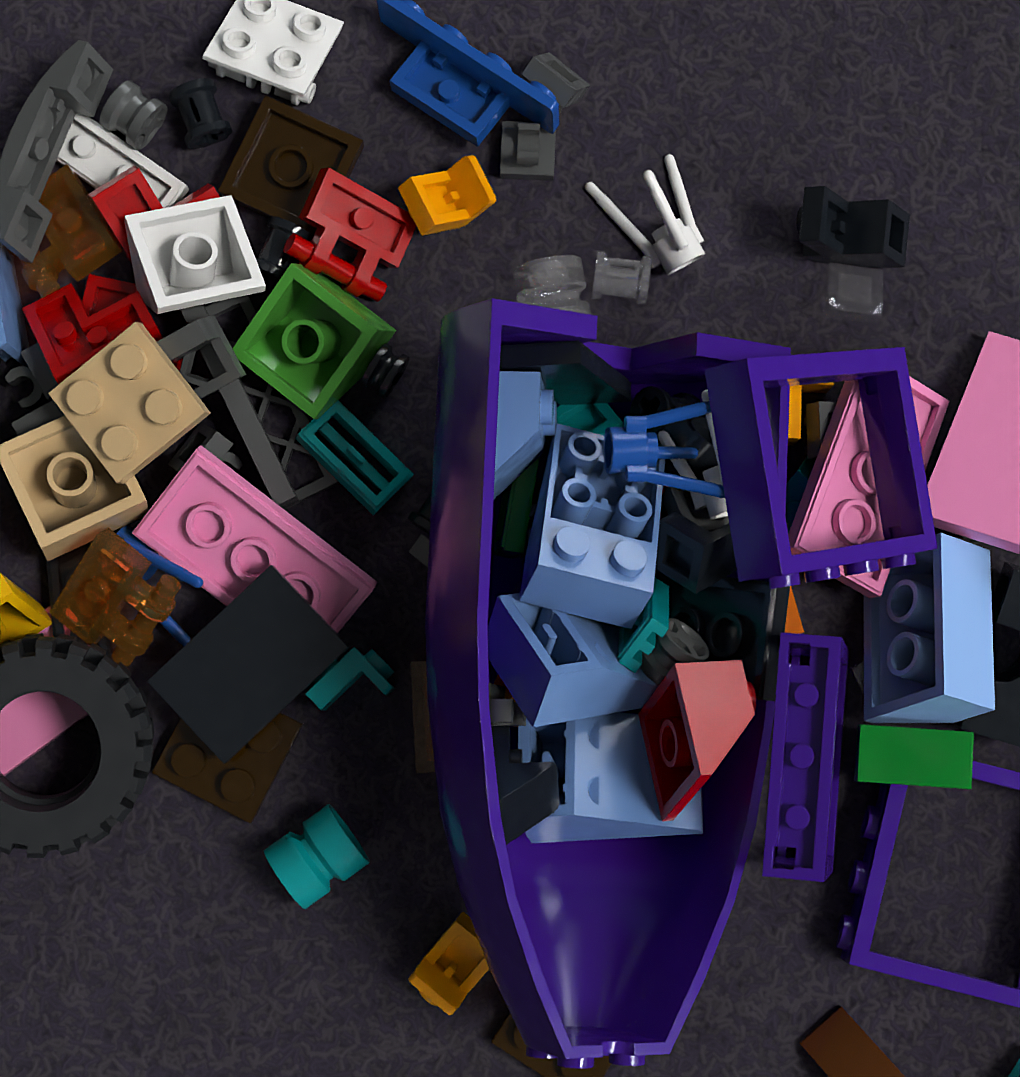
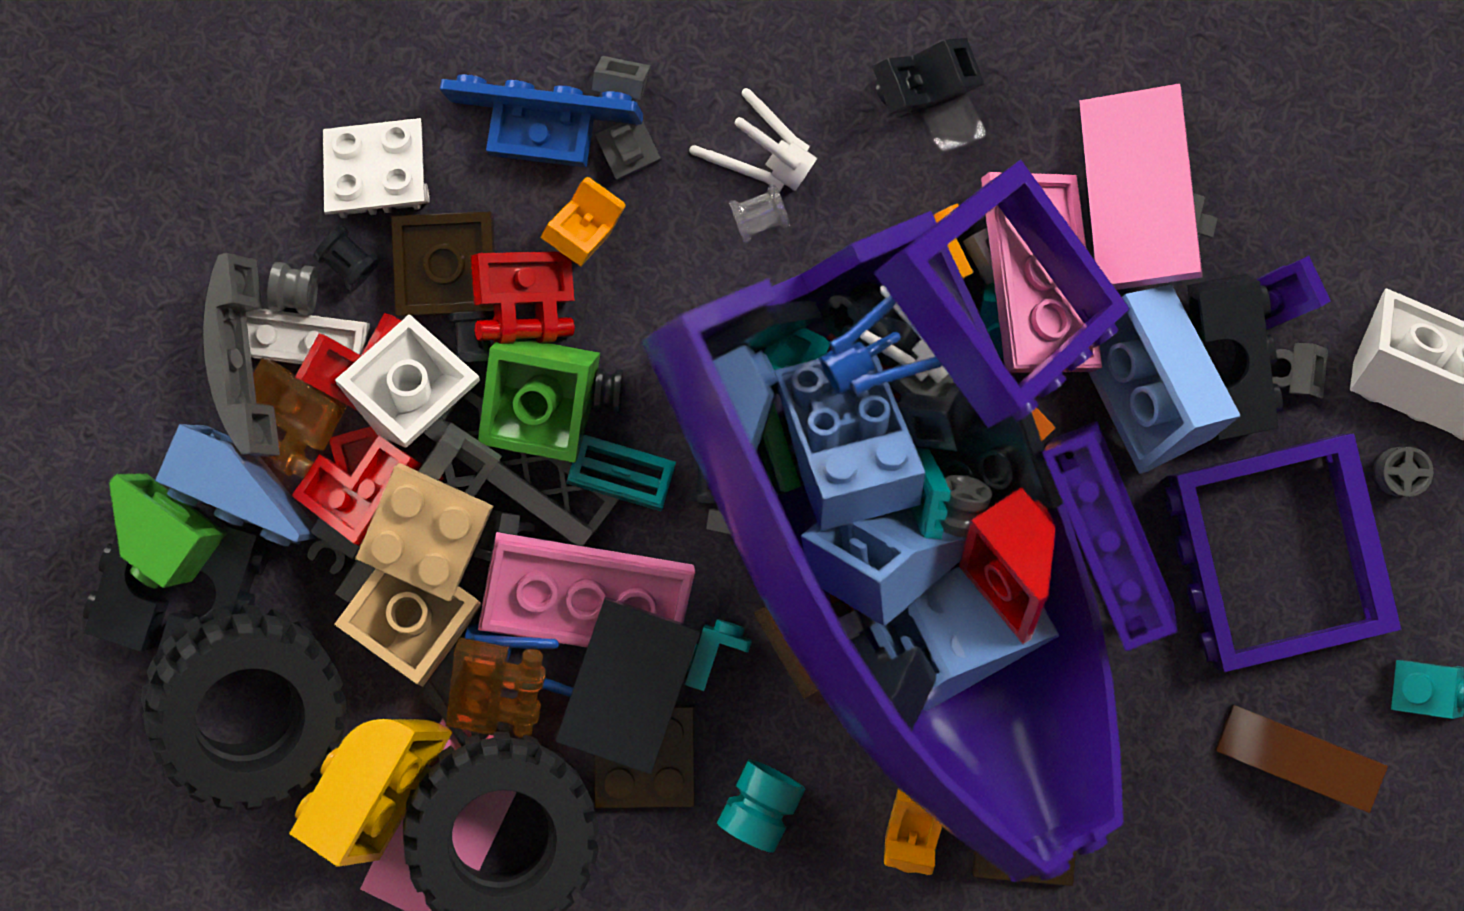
camera: 25 degrees left, 5 degrees up
clear wheel [512,255,592,315] -> none
green tile [854,724,974,789] -> none

